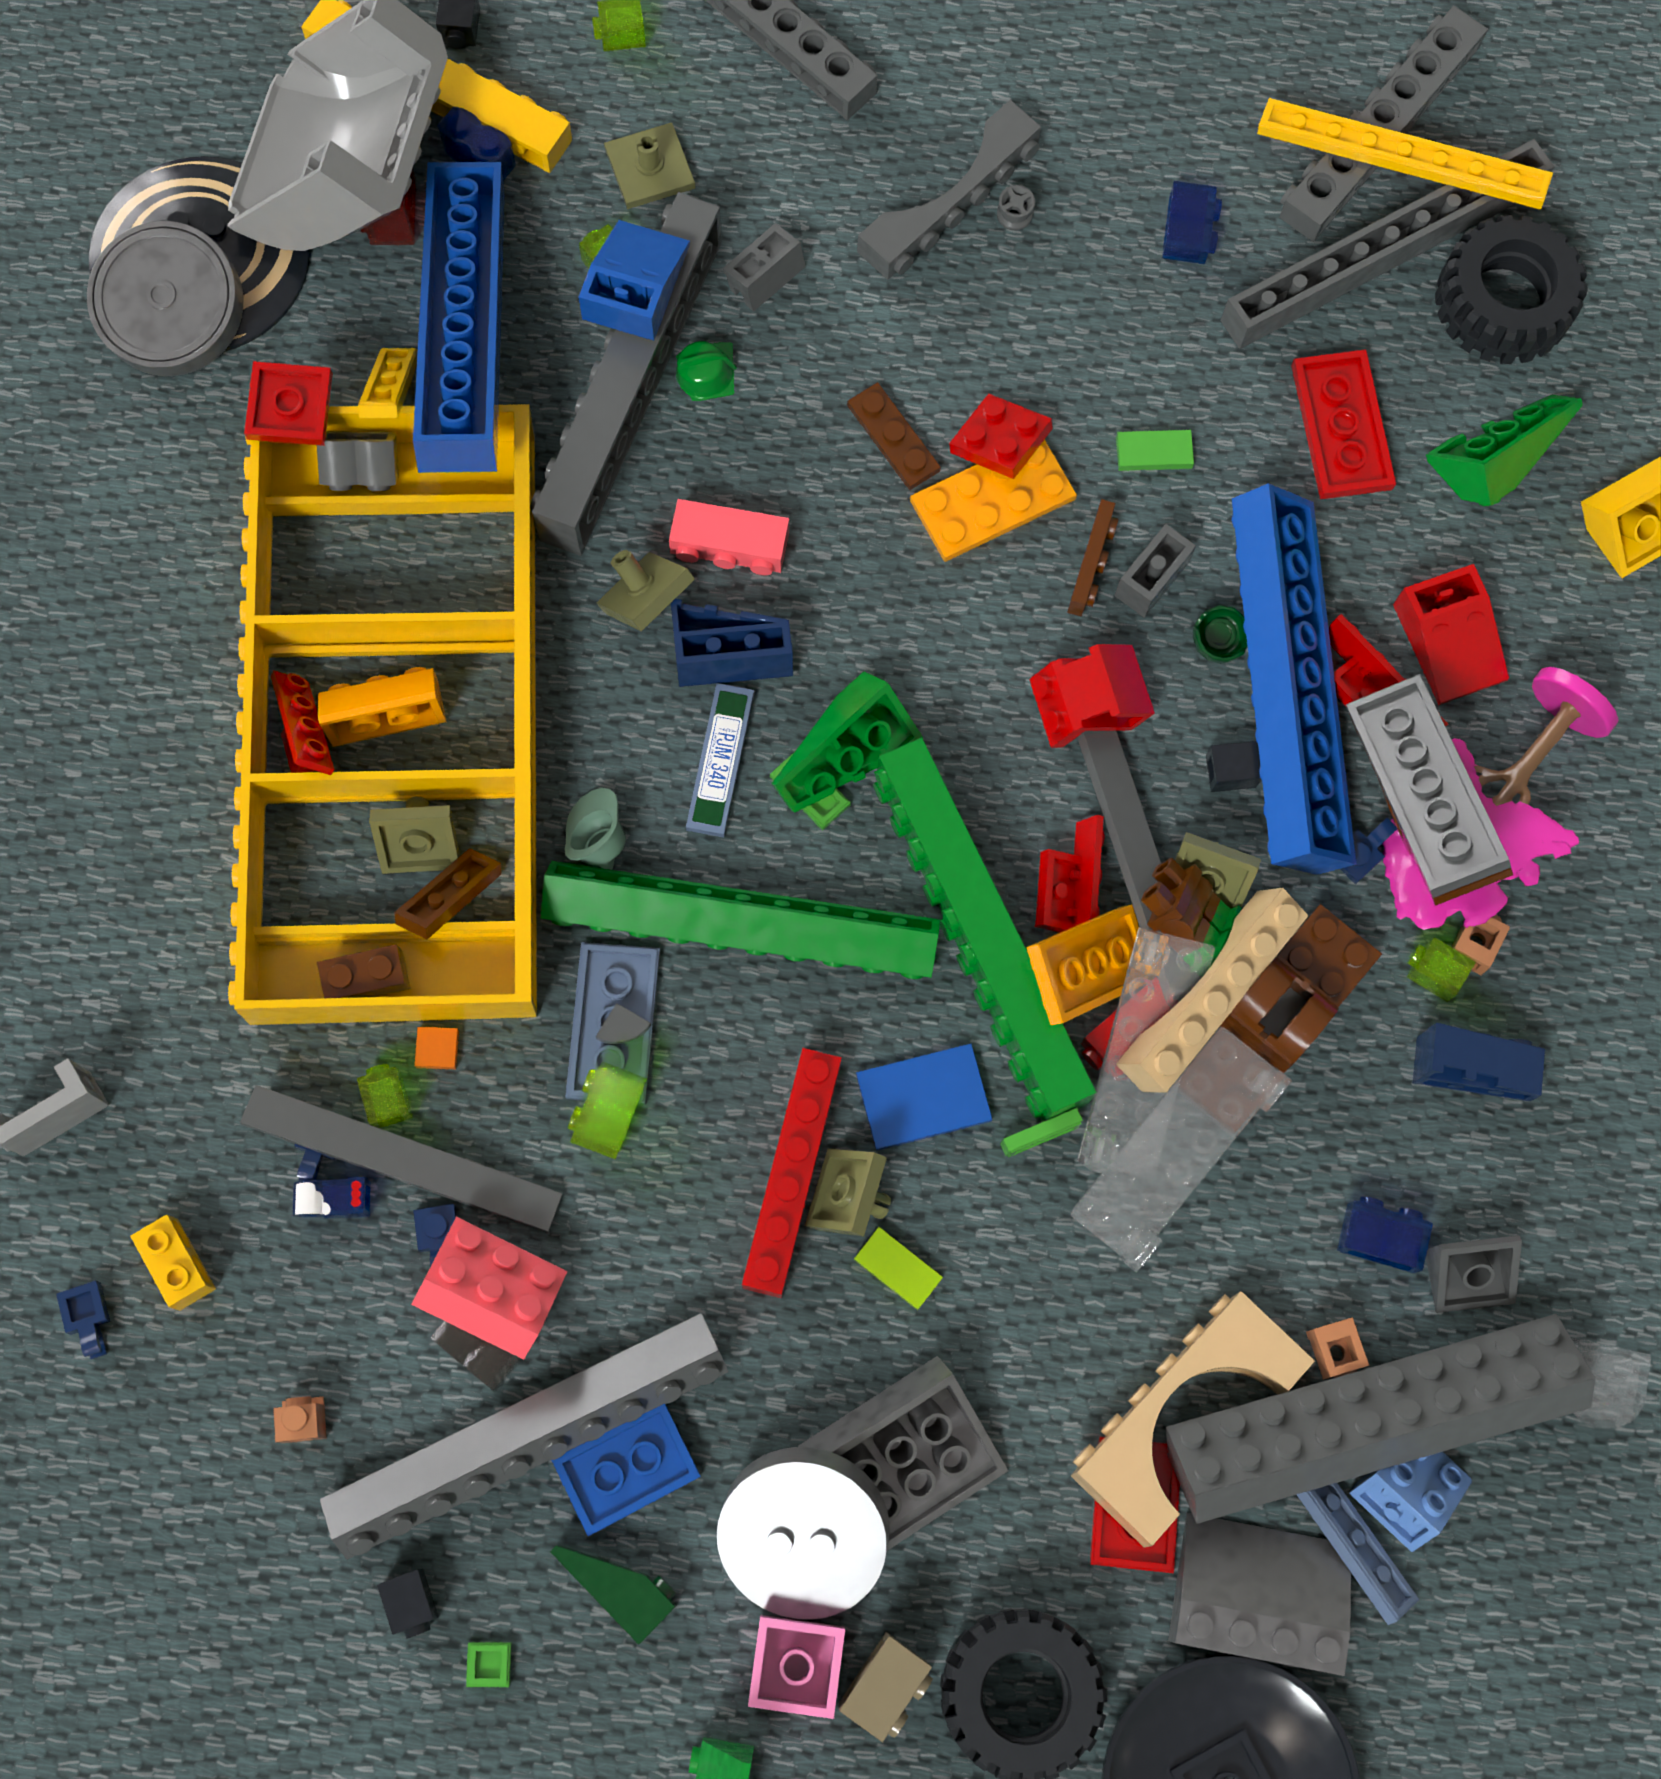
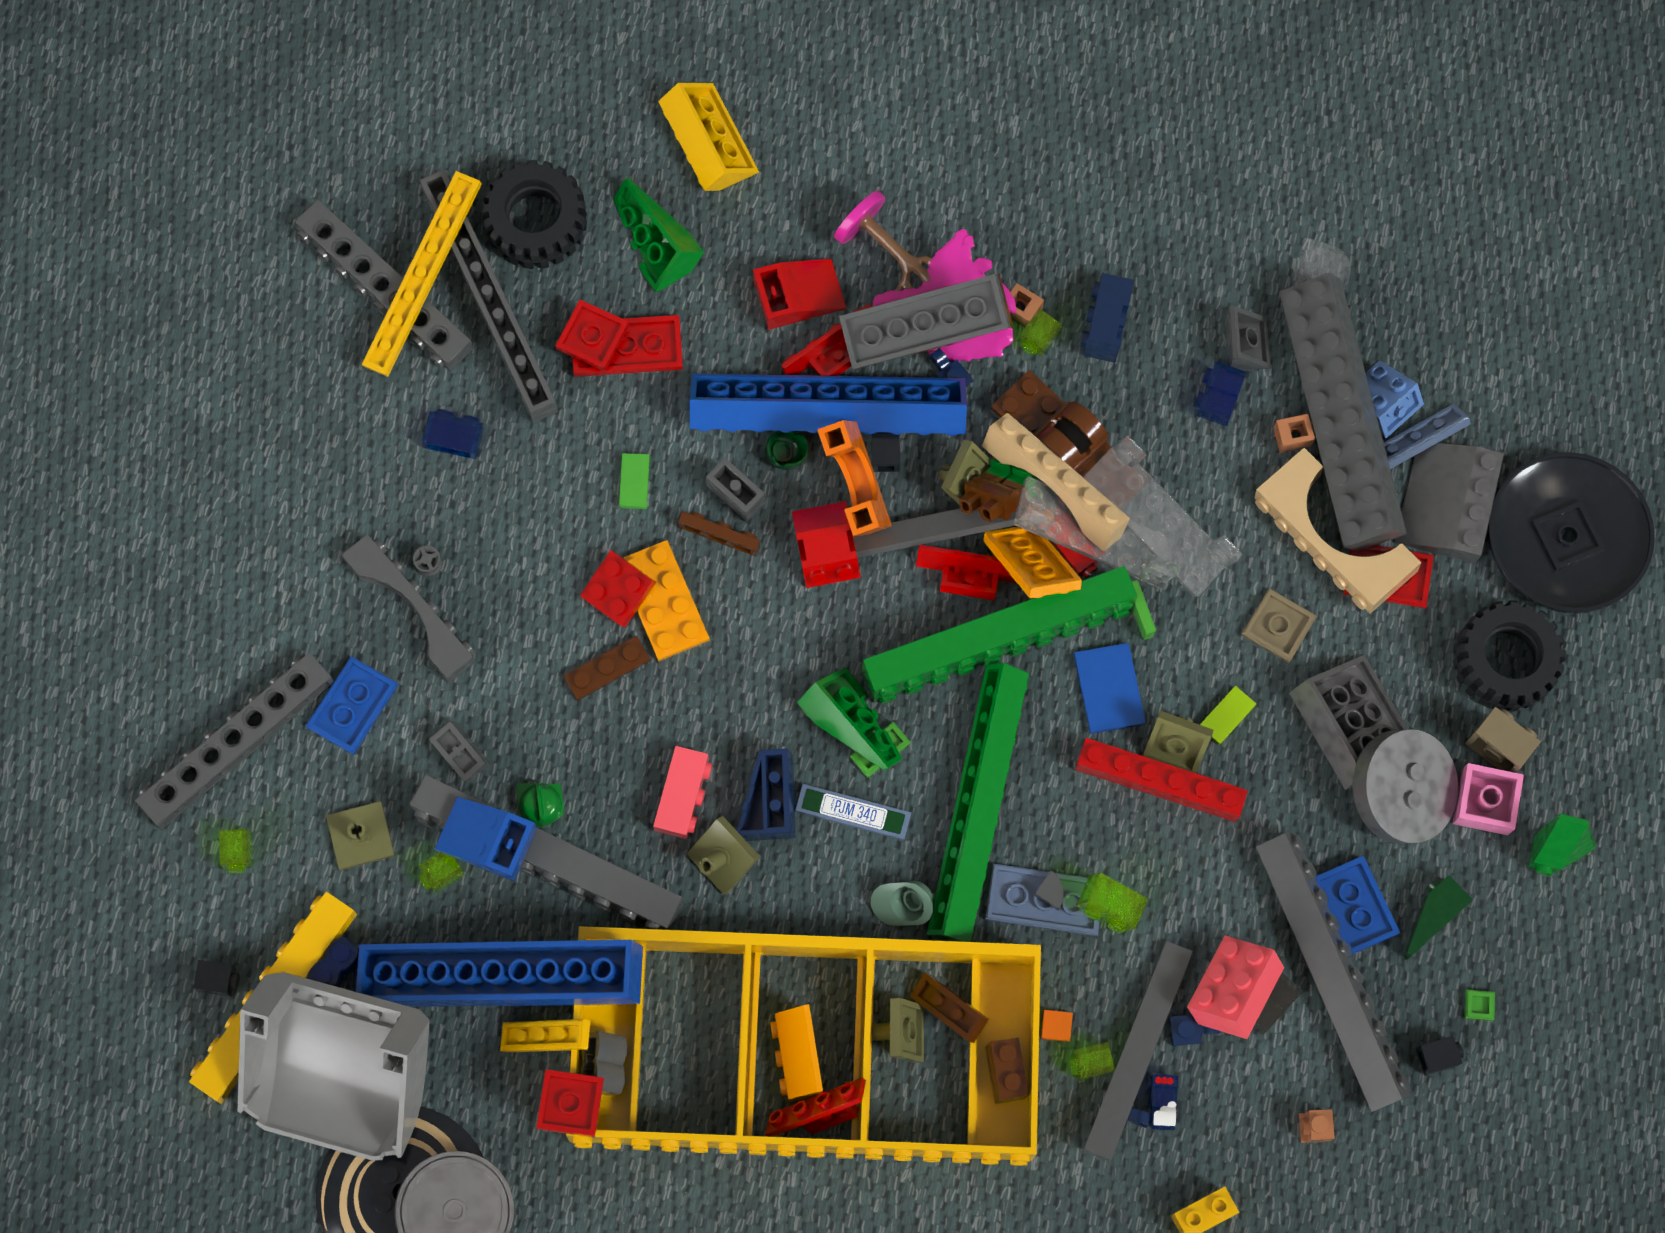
camera: 85 degrees left, 0 degrees up
none -> blue tile [306,656,399,755]
none -> red plate [555,300,629,371]
none -> orange arch [817,420,892,536]
none -> dark tan tile [1241,588,1317,663]

